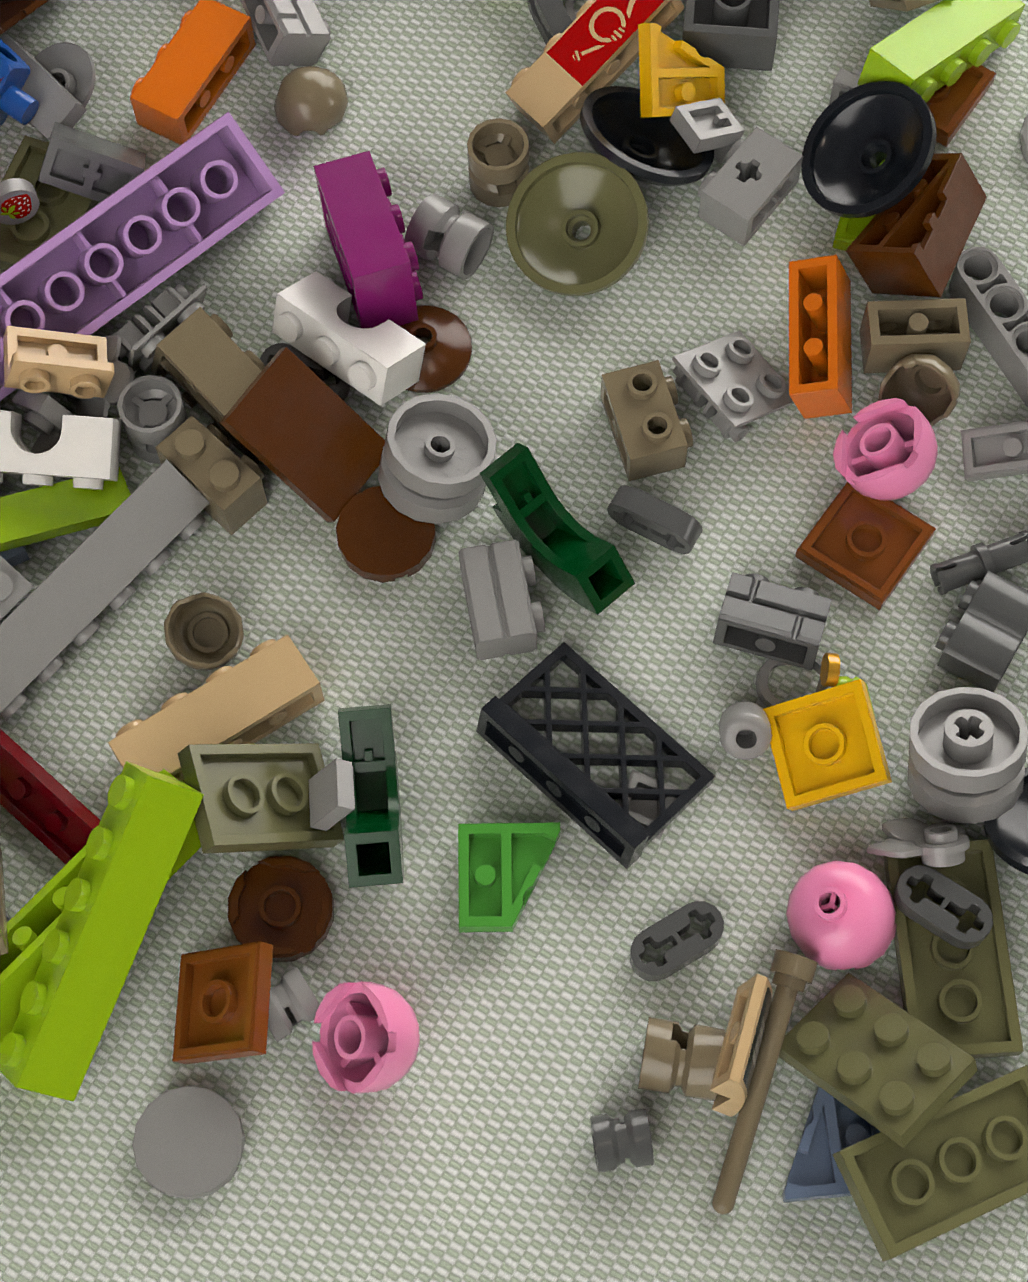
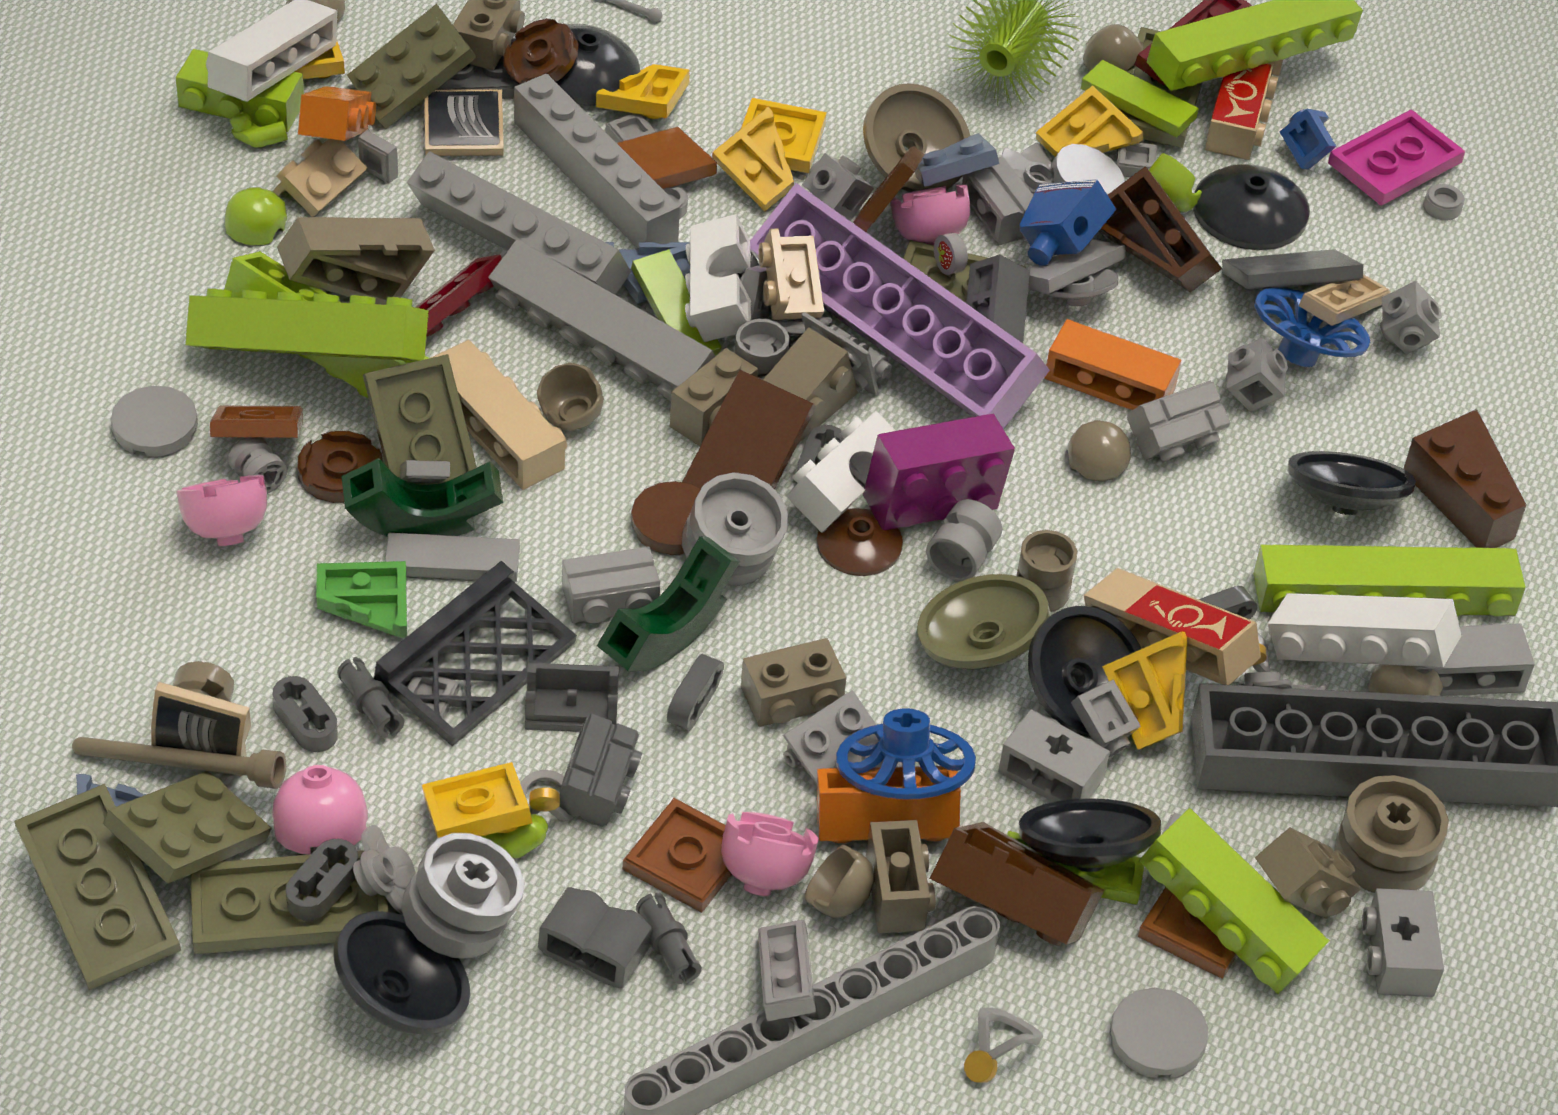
camera: 80 degrees right, 20 degrees down
dark grey wheel [590,1109,654,1173] -> none
light grey piece [719,701,772,760] -> none
none -> dark grey pin [337,657,405,738]
none -> light grey tile [385,533,520,582]
none -> dark grey hinge [525,663,619,732]
none -> blue wheel [836,708,976,799]

